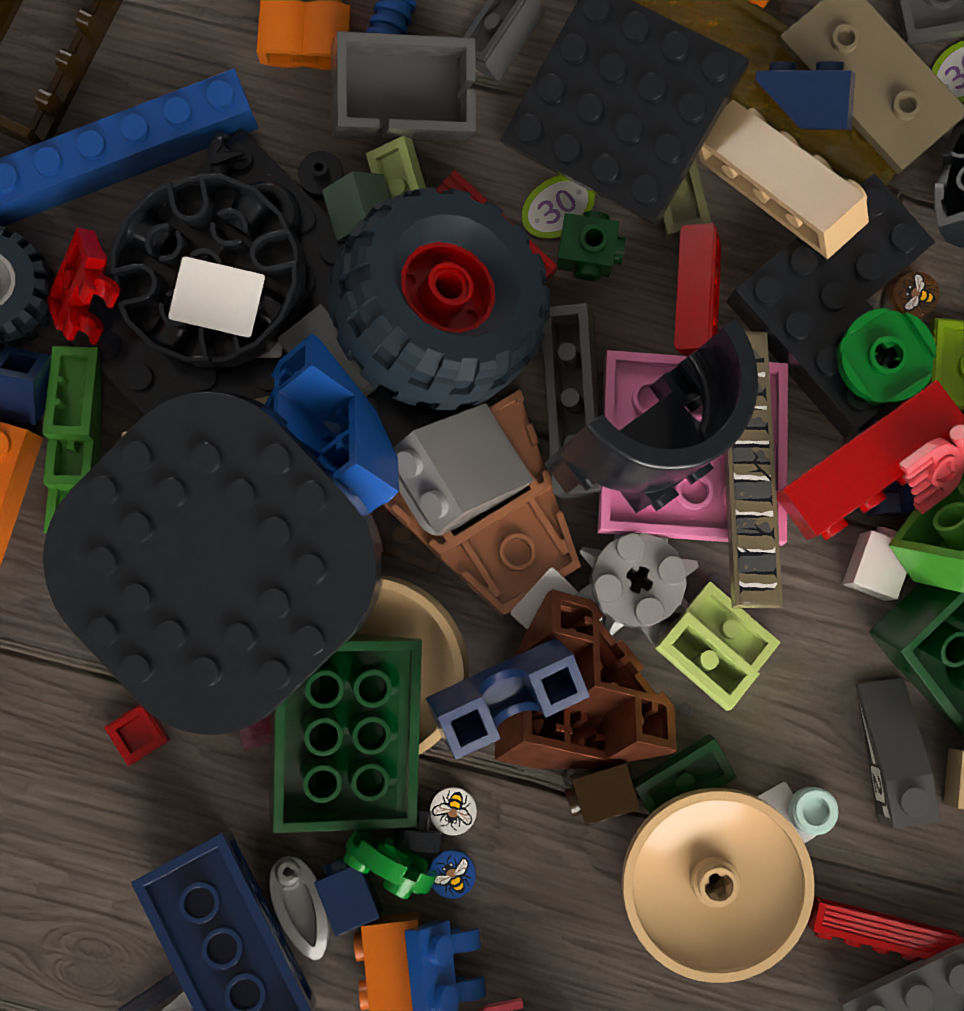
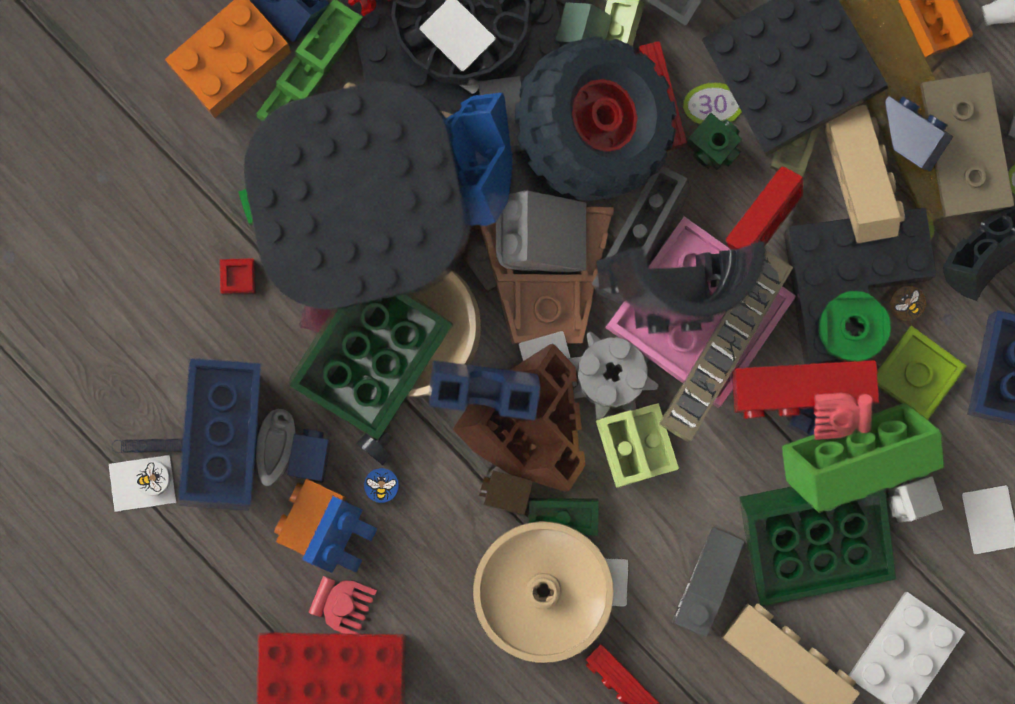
camera: 30 degrees right, 0 degrees up
green plate [343,829,438,899] -> none
tile [430,786,477,835] -> none
light aqua tile [788,787,838,835] -> none
white brick [842,527,907,601] -> none

